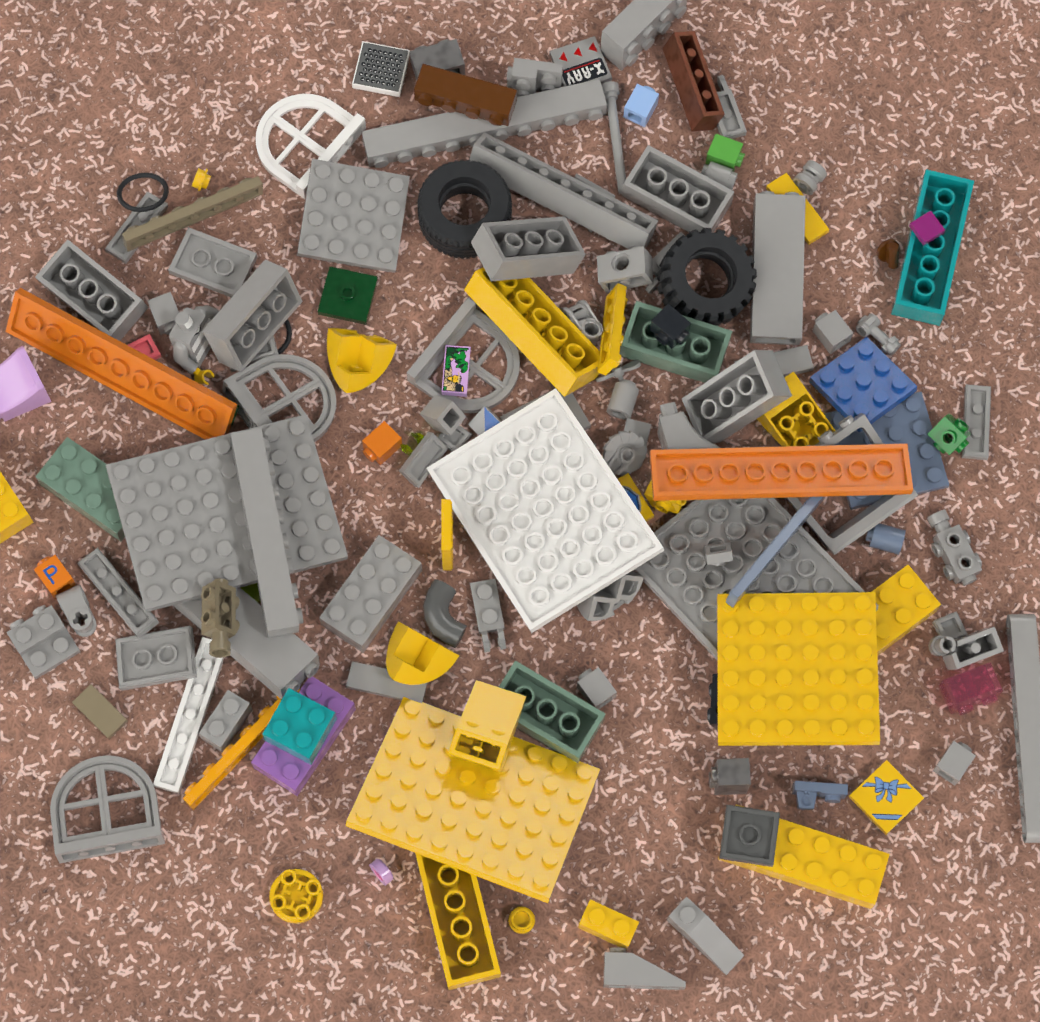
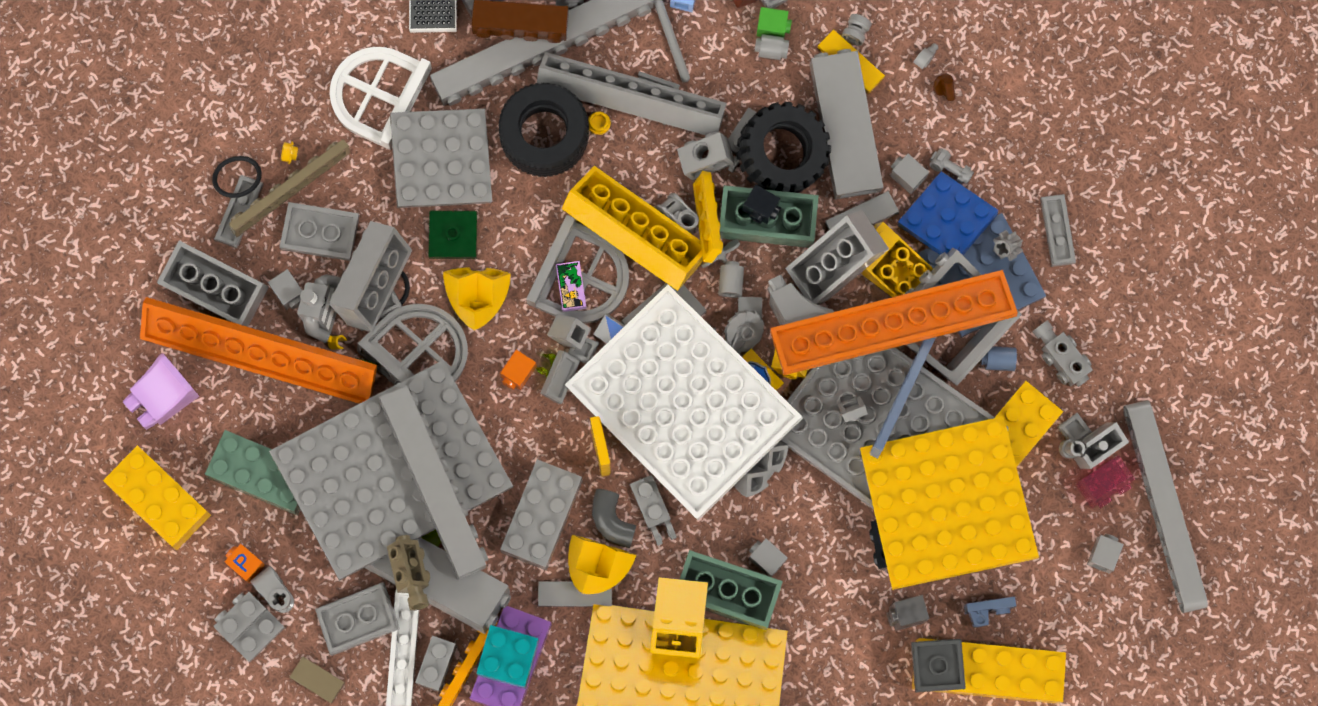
camera: 15 degrees left, 5 degrees up
light grey tile [77,548,159,639] -> none
coral tile [128,334,162,360] -> none
light grey brick [471,216,586,281] -> none
light grey brick [622,145,734,233] -> none
yellow tile [849,760,924,835] -> none
teal brick [891,169,974,326] -> none
magenta tile [909,211,945,246] -> none
green brick [928,413,971,455] -> none
none -> yellow plate [588,111,611,135]
none -> light grey piece [913,43,938,69]
none -> light grey gear [993,230,1023,261]

